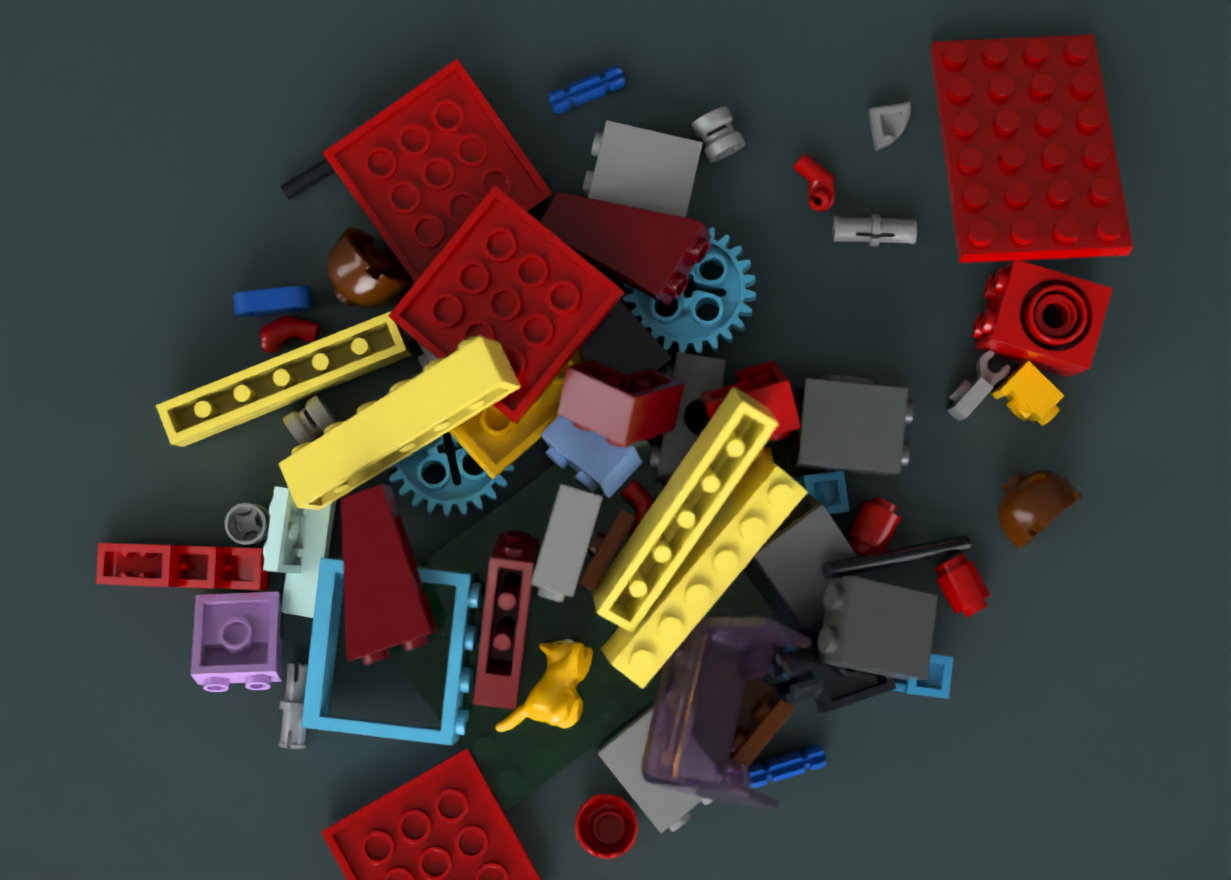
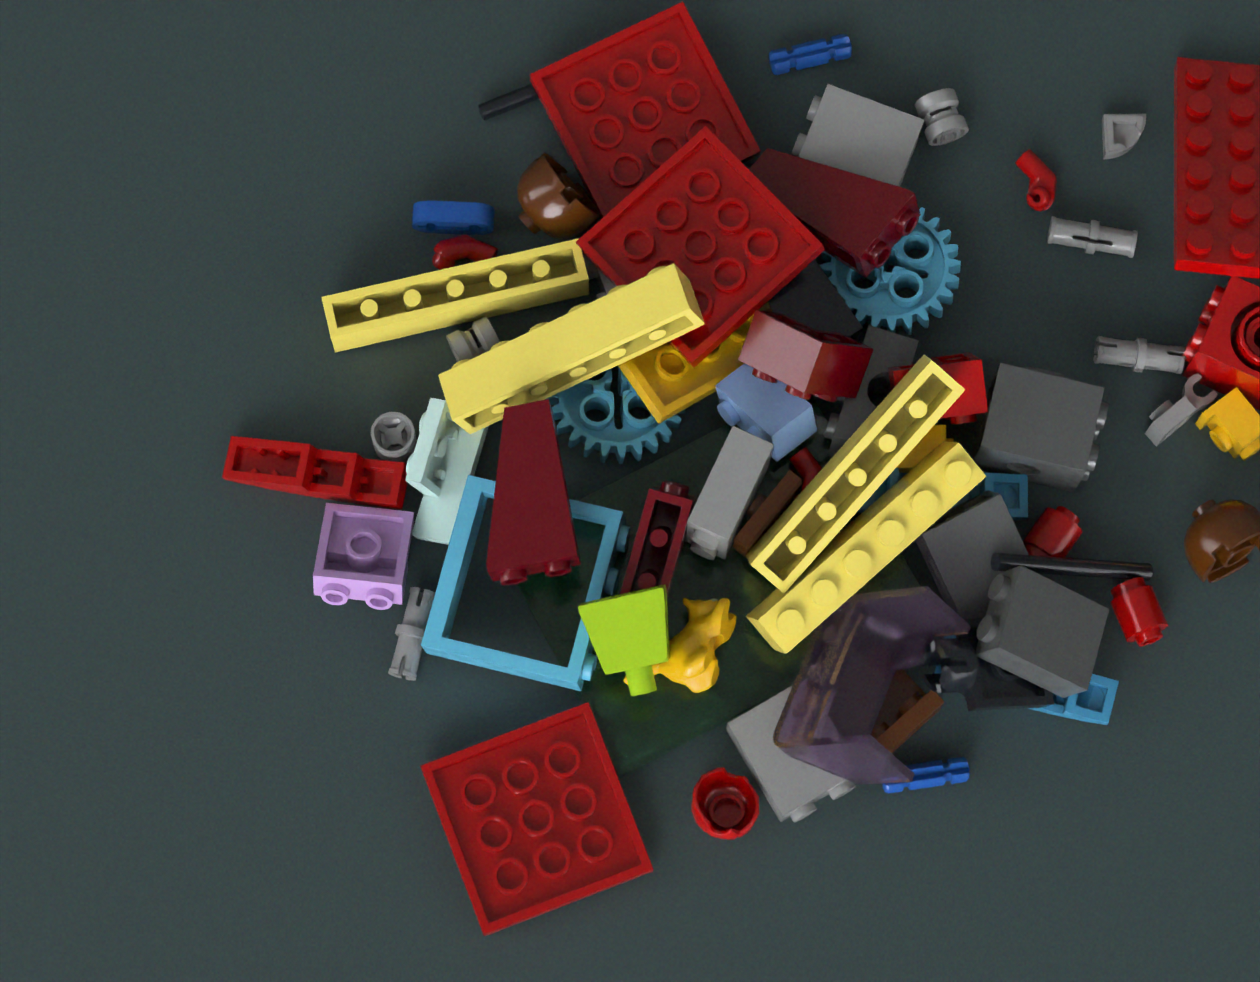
camera: 10 degrees right, 10 degrees down
none -> lime torso [578,584,670,696]
none -> light grey pin [1093,336,1185,374]

